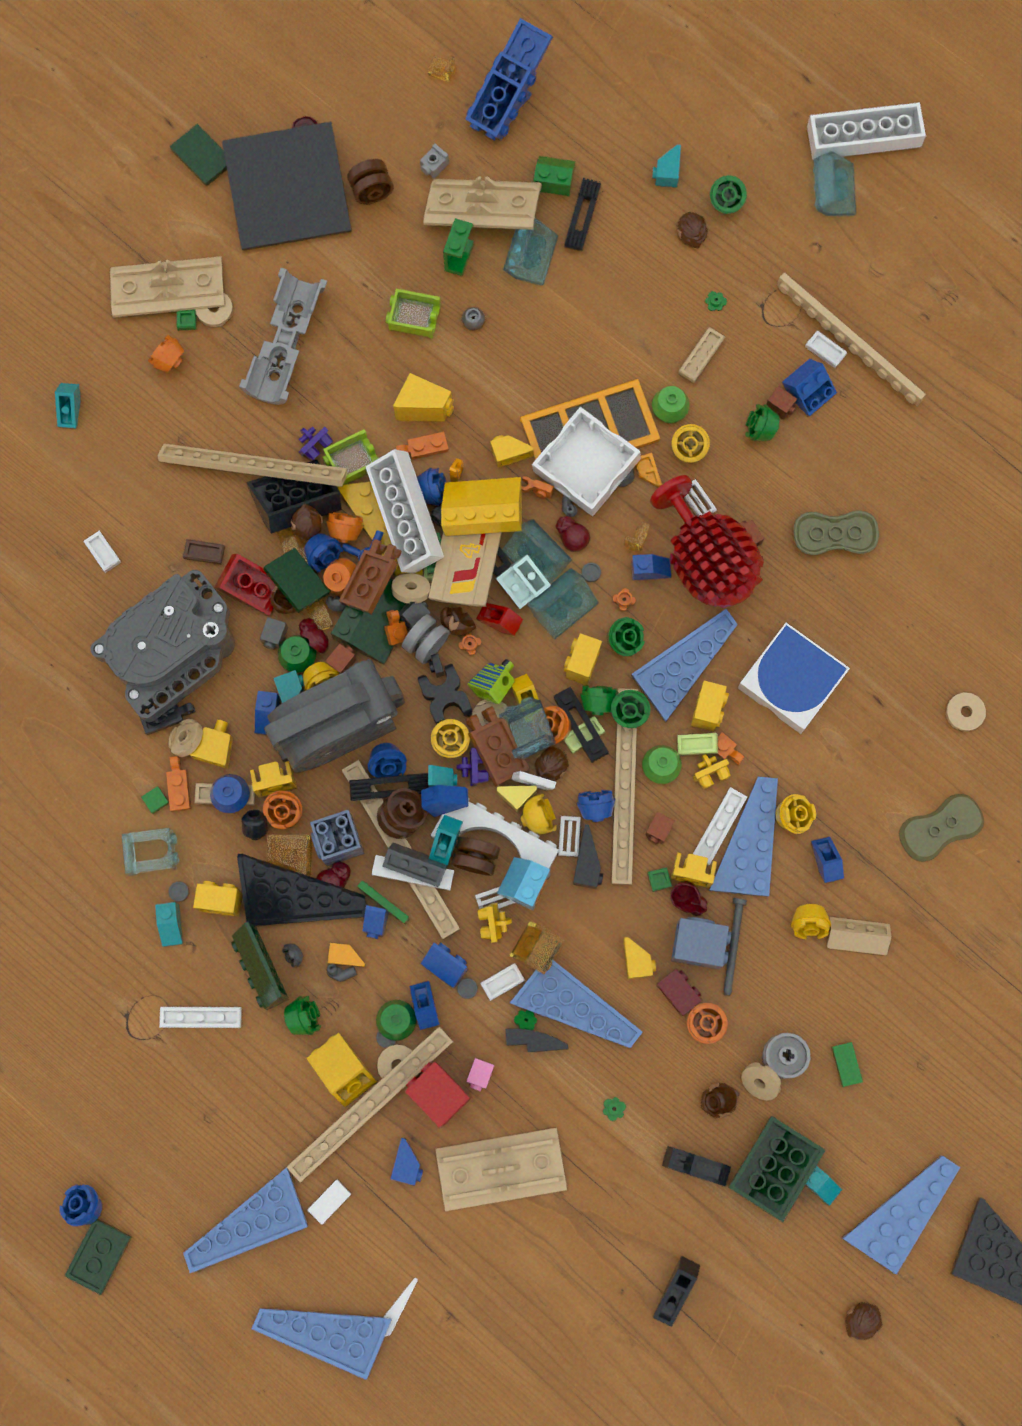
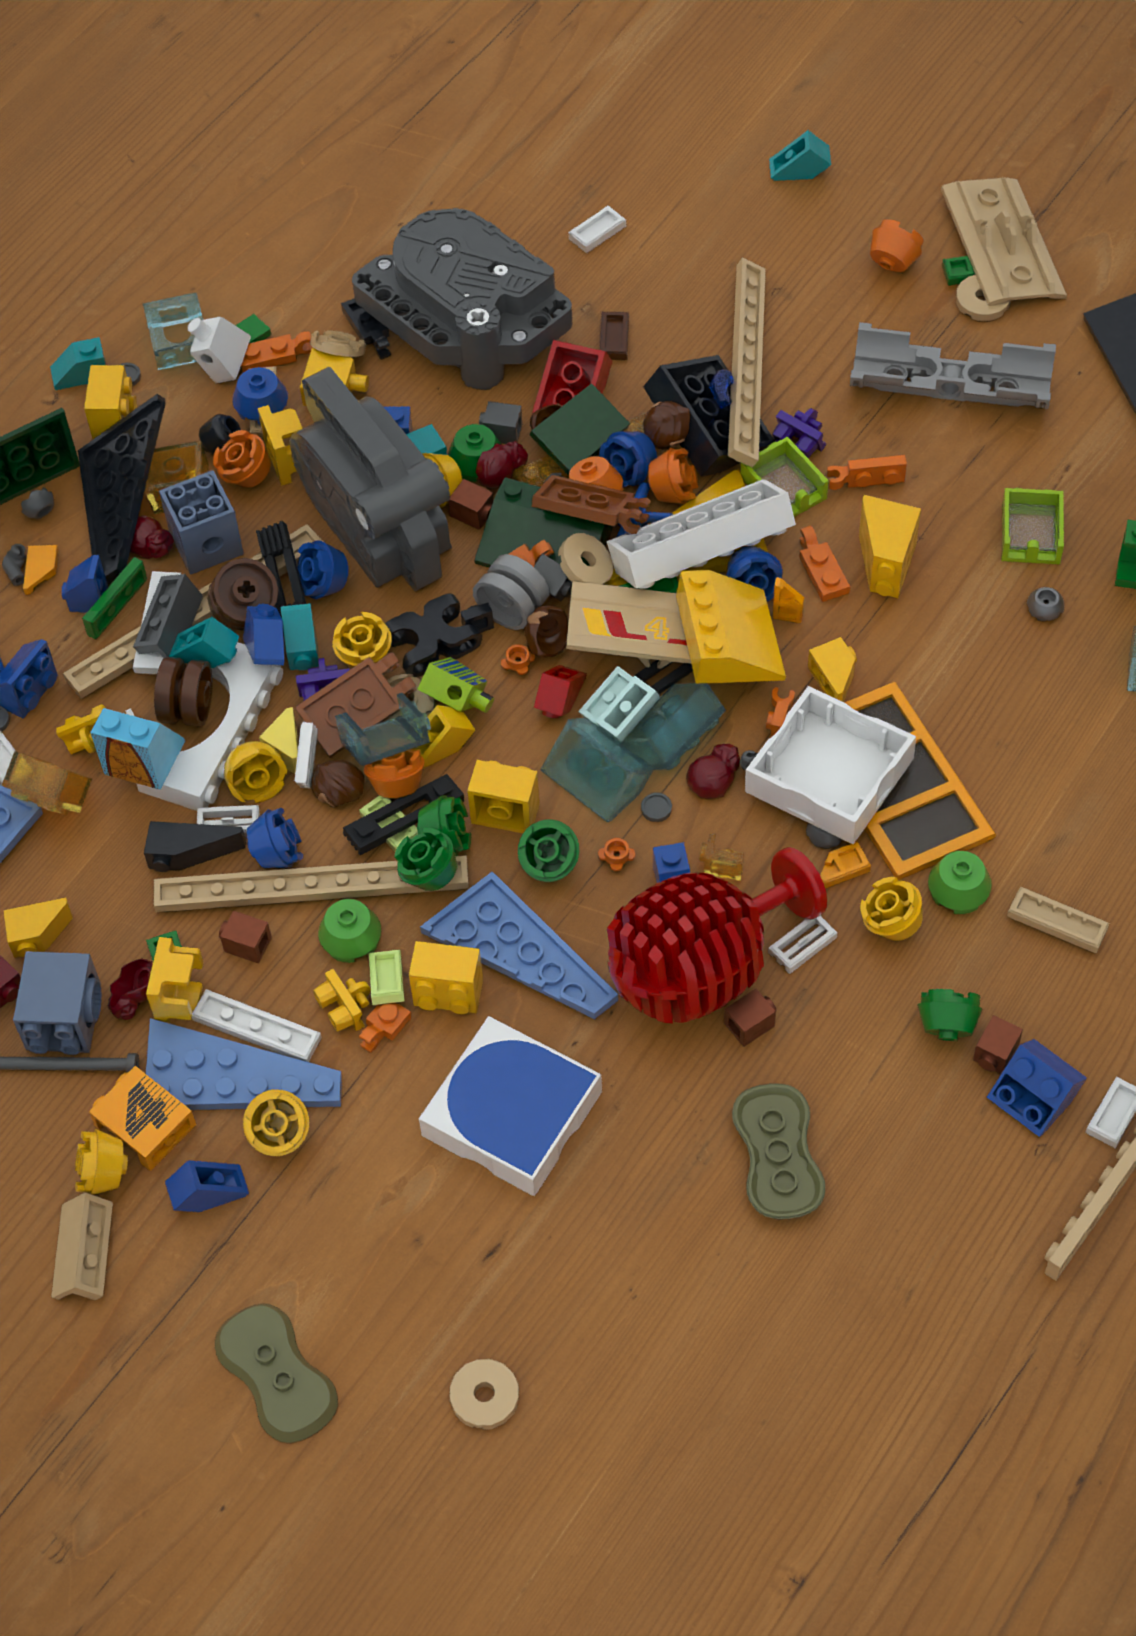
camera: 85 degrees right, 20 degrees down
none -> light orange panel [89,1066,196,1172]
none -> white torso [188,317,251,384]
none -> clear blue arm [709,369,734,408]
none -> orange plate [827,455,907,490]

